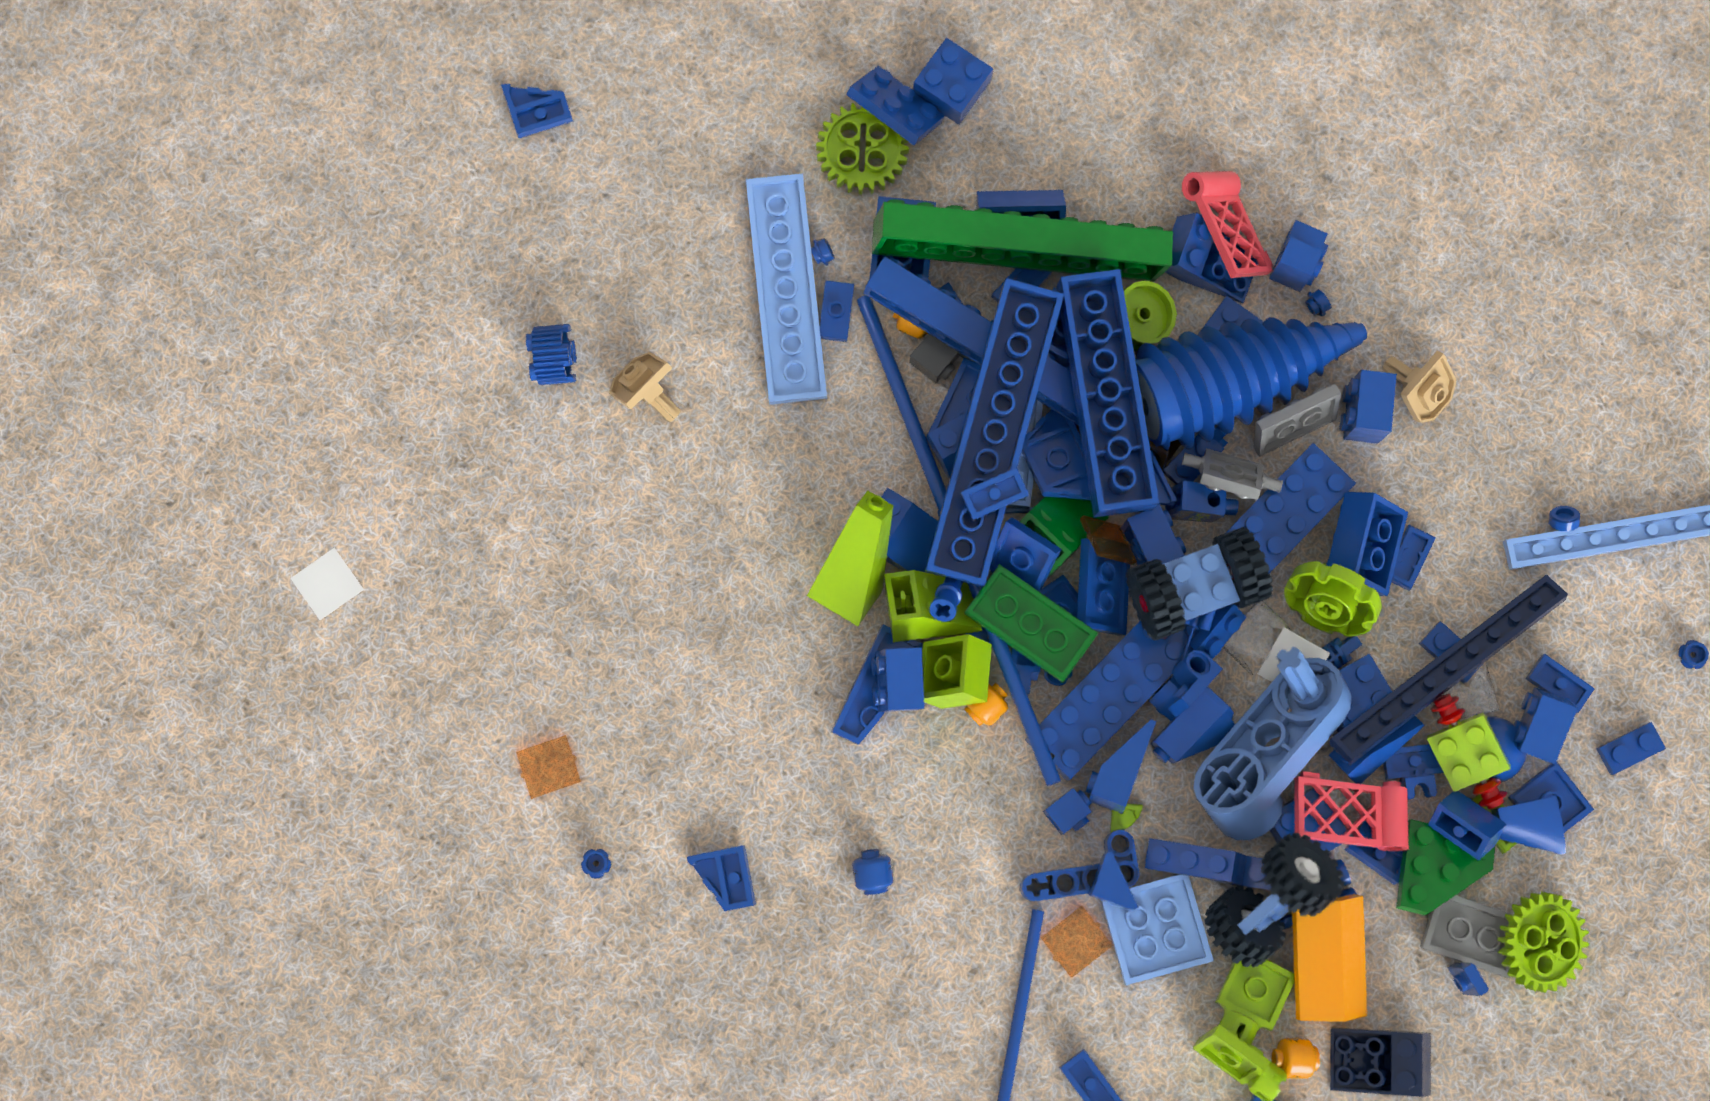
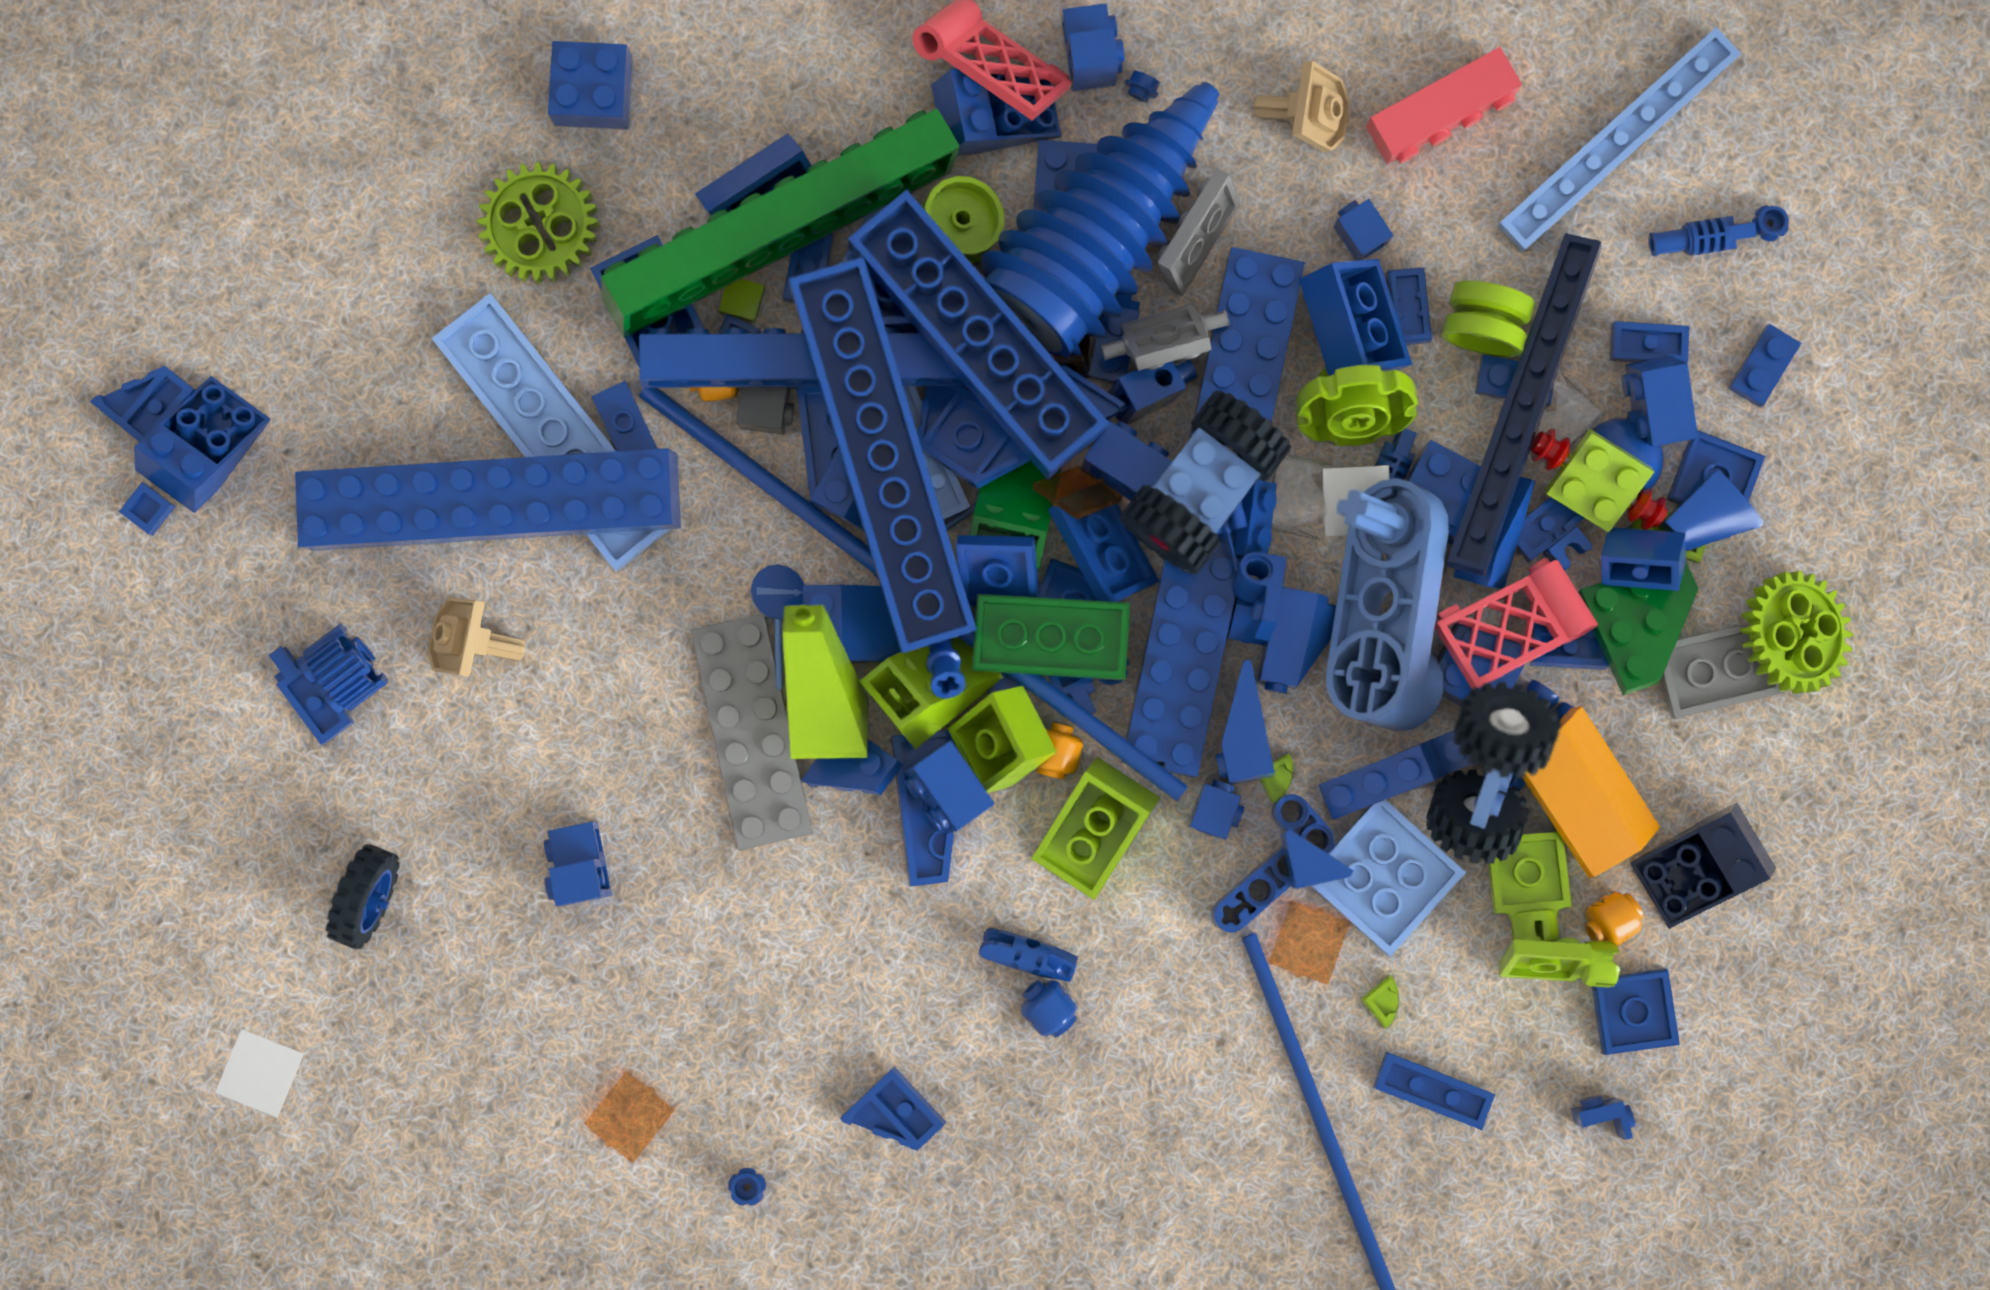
camera: 30 degrees left, 5 degrees up
blue plate [811,238,835,266] -> none
blue plate [846,66,945,146] -> none
blue plate [960,467,1029,521] -> none
blue brick [1339,370,1397,444] -> none
blue plate [1447,962,1489,996] -> none
blue tile [1549,506,1580,531] -> none
none -> blue plate [119,482,176,536]
none -> blue slope [134,376,270,513]
none -> blue hinge [269,646,355,745]
none -> blue brick [295,448,681,551]
none -> black wheel [326,844,400,950]
none -> blue brick [544,822,612,907]
none -> light grey plate [691,614,813,850]
none -> lime tile [719,279,765,323]
none -> blue piece [750,564,804,690]
none -> blue wing [801,739,903,795]
none -> blue hinge [979,928,1078,982]
none -> lime slope [1031,757,1160,900]
none -> blue brick [1333,199,1394,261]
none -> lime tile [1360,975,1399,1029]
none -> coral brick [1366,47,1522,165]
none -> lime wheel [1441,280,1535,357]
none -> blue hinge [1648,216,1757,256]

